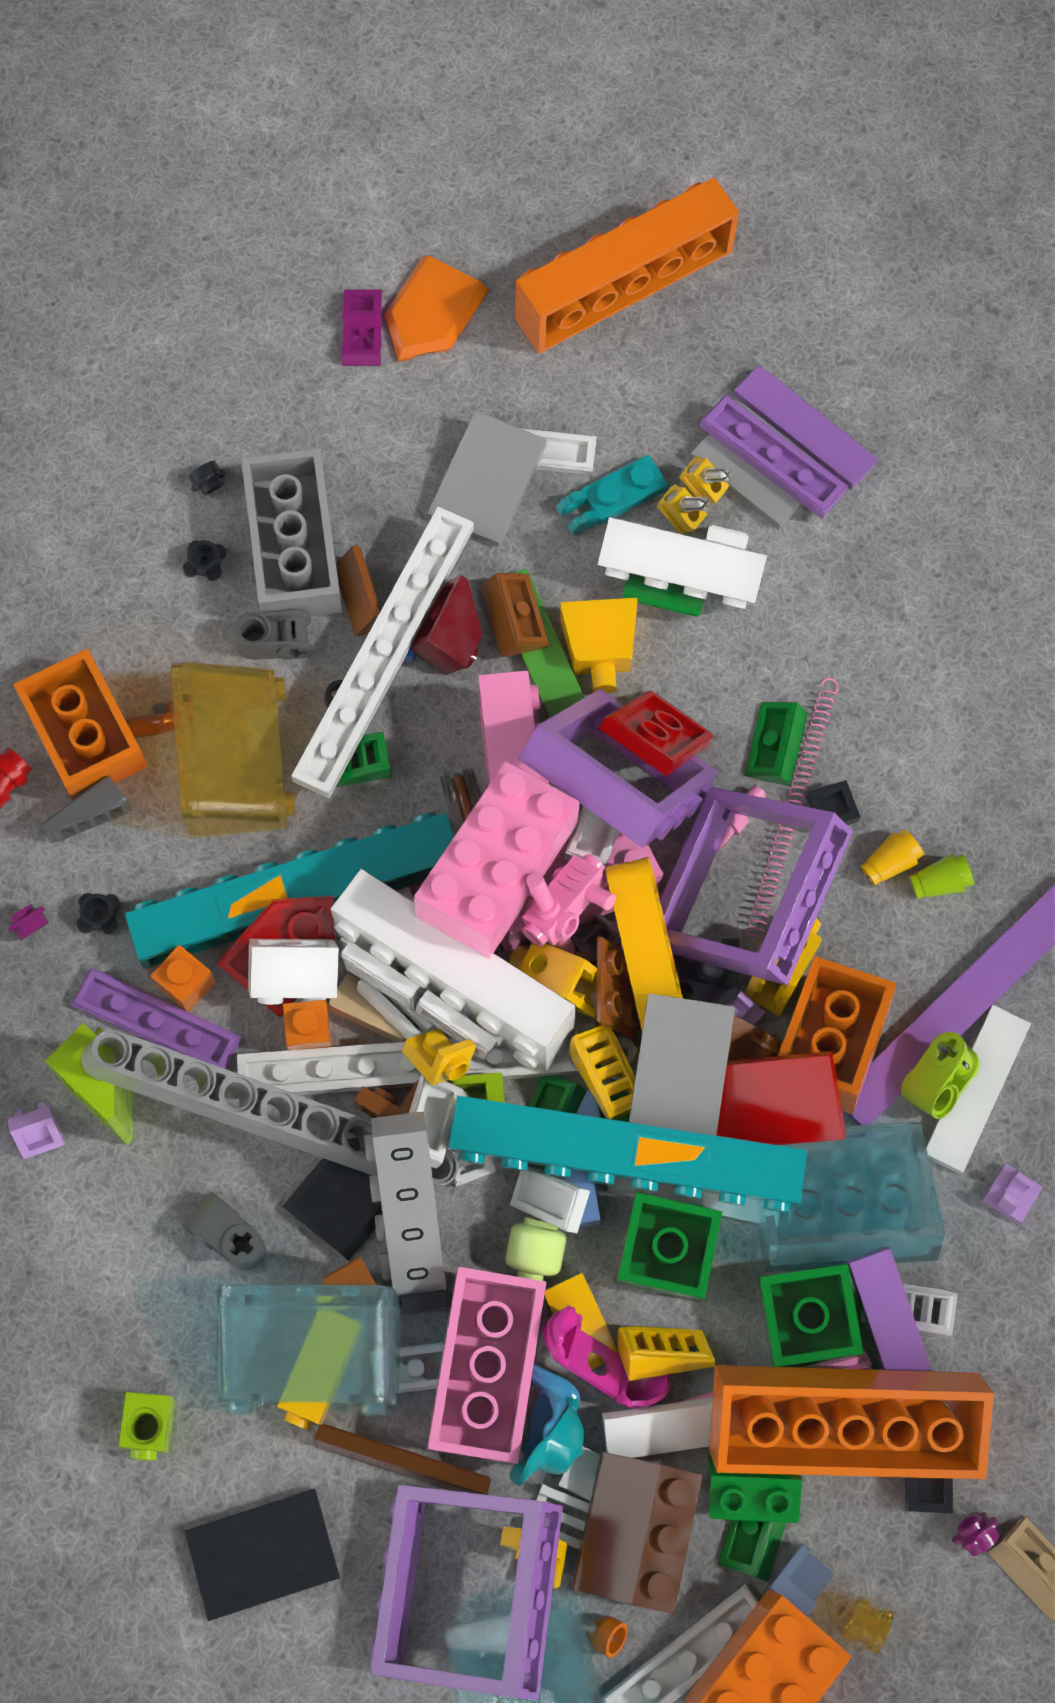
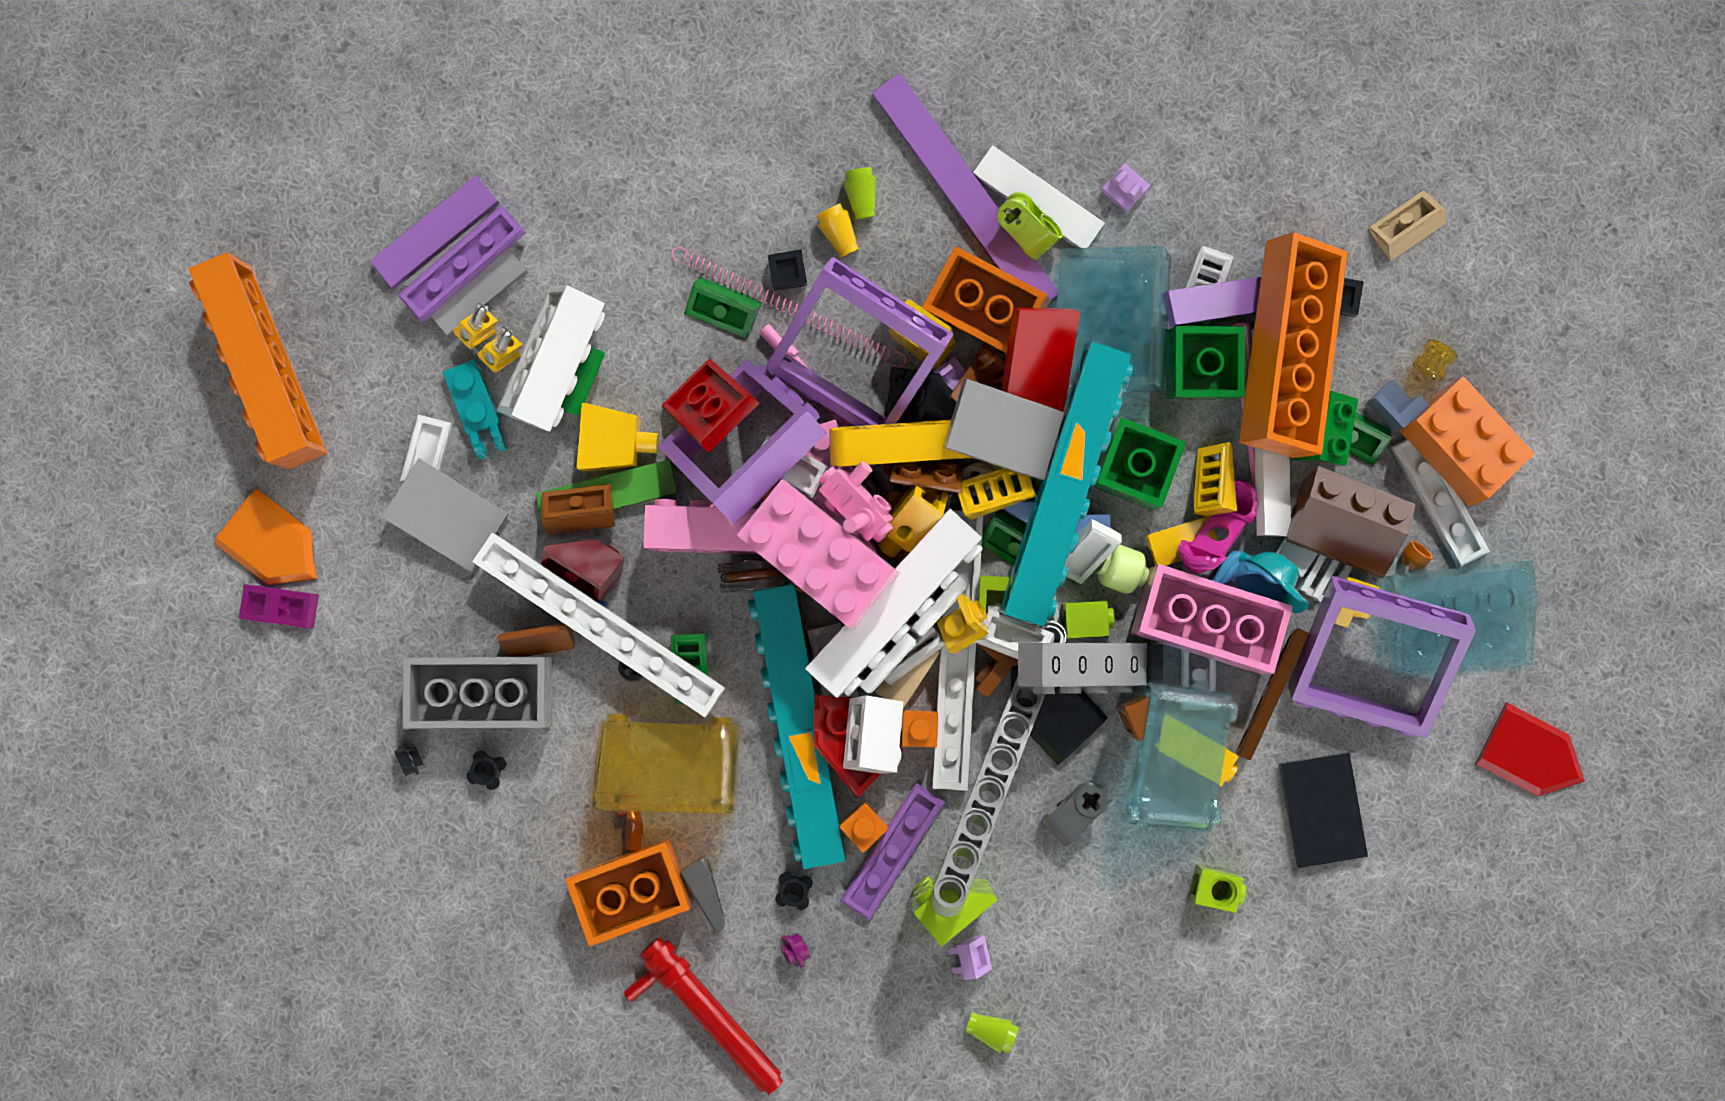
camera: 75 degrees left, 15 degrees up
dark grey piece [234,609,313,660] -> none
white tile [706,525,749,550] -> none
magenta plate [952,1512,999,1556] -> none
none -> lime brick [1062,601,1115,638]

